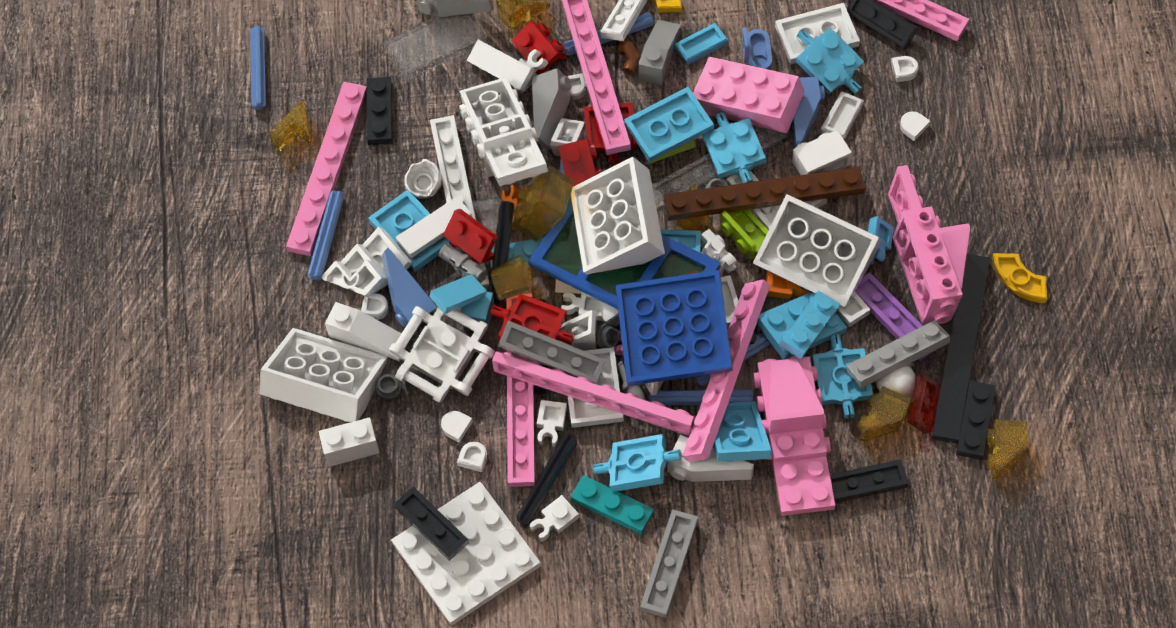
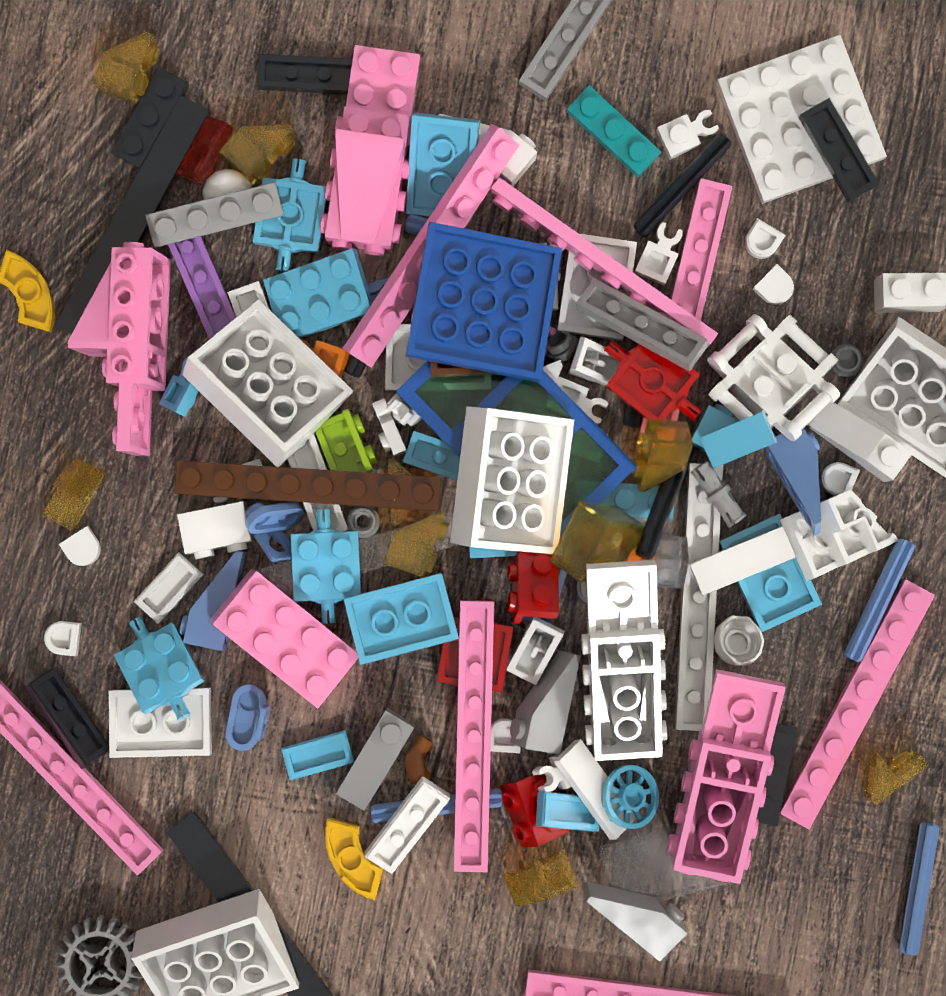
camera: 170 degrees left, 25 degrees up
red bracket [443,209,498,263] -> none
medium azure plate [593,434,682,492] -> none
medium azure plate [779,290,840,359] -> none
none -> clear yellow slope [42,457,106,531]
none -> medium blue bracket [245,501,304,562]
none -> clear yellow slope [384,512,450,577]
none -> medium azure tile [536,792,599,832]
none -> medium azure wheel [601,765,659,829]
none -> bright pink wedge [666,669,786,884]

